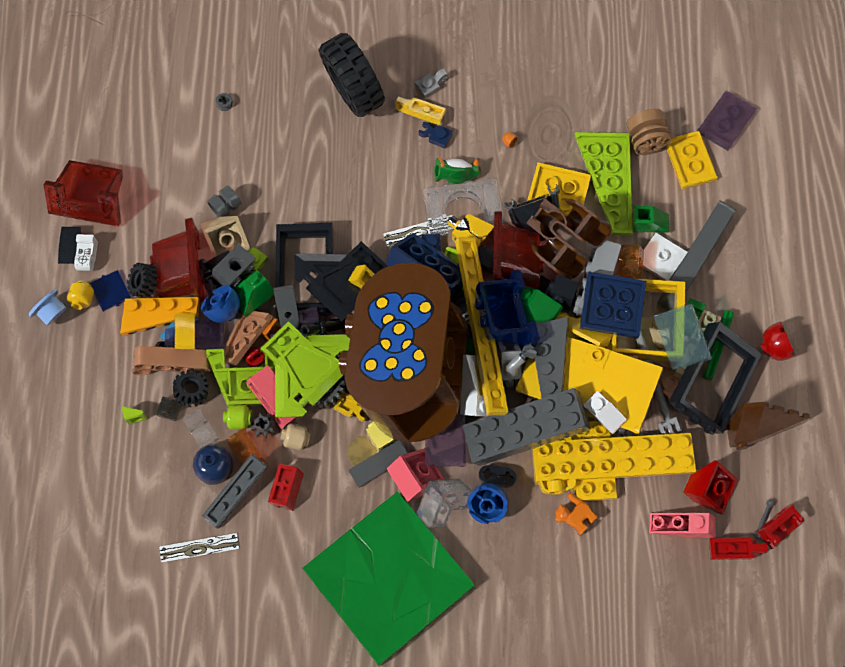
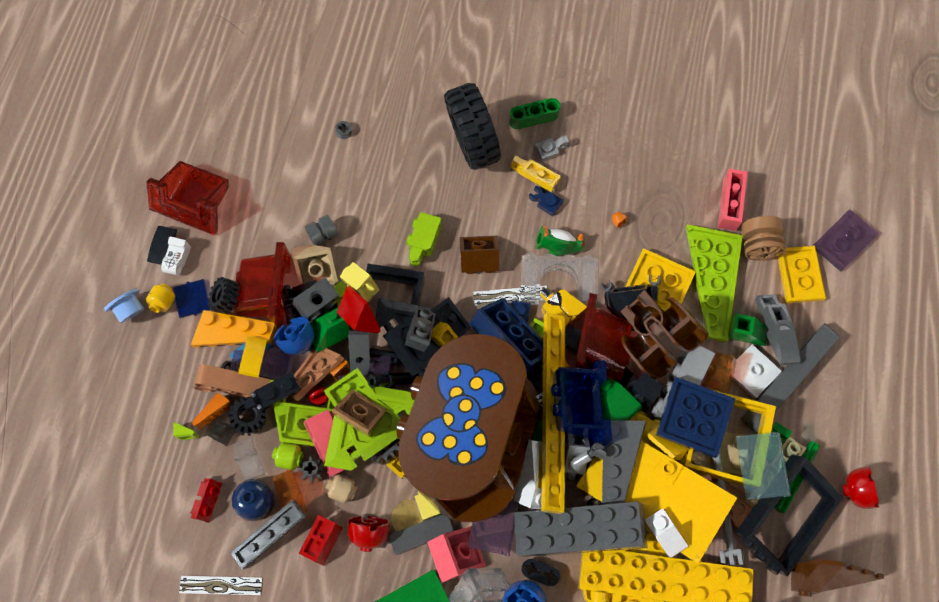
camera: 10 degrees right, 0 degrees up
none -> red hinge [190,478,222,523]
none -> orange slope [192,392,234,430]
none -> black hinge [243,372,301,411]
none -> medium nougat slope [332,389,387,438]
none -> red slope [337,285,381,333]
none -> light yellow brick [340,262,380,302]
none -> red cylinder [348,516,390,552]
none -> dark grey slope [405,307,435,352]
none -> lime hinge [406,212,442,267]
none -> reddish brown slope [460,235,500,274]
none -> green beam [509,98,560,129]
none -> coral brick [718,169,747,231]
none -> dark grey slope [755,294,800,366]

